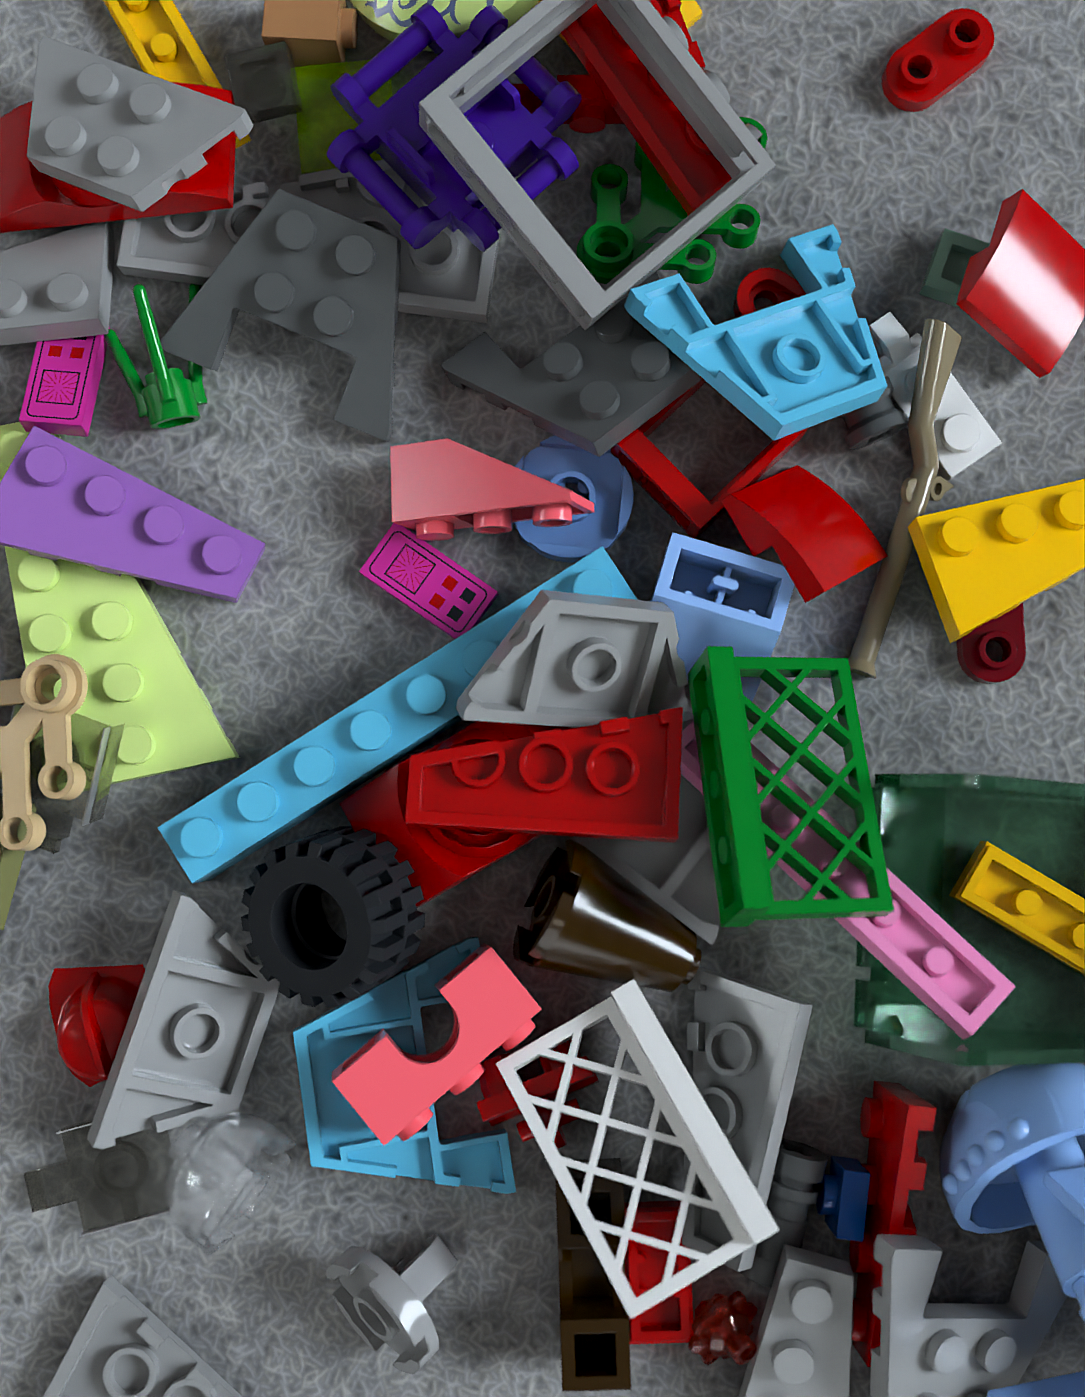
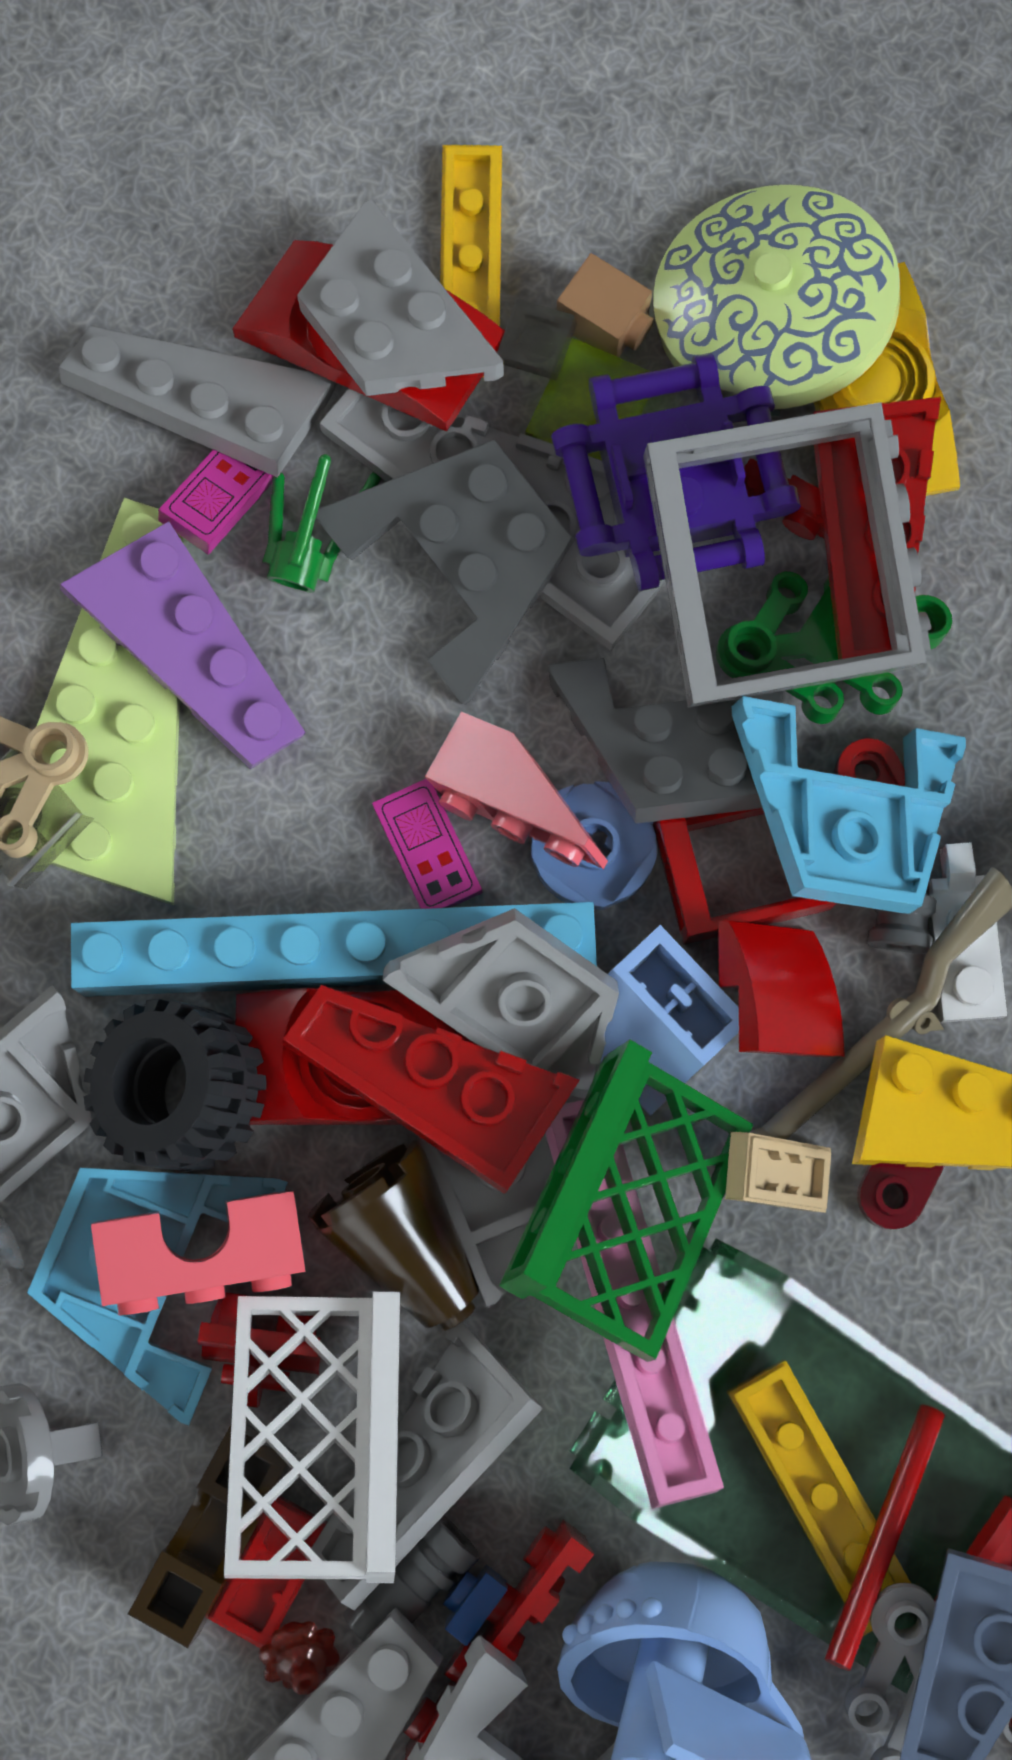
camera: 25 degrees right, 5 degrees down
none -> tan plate [725,1132,831,1213]

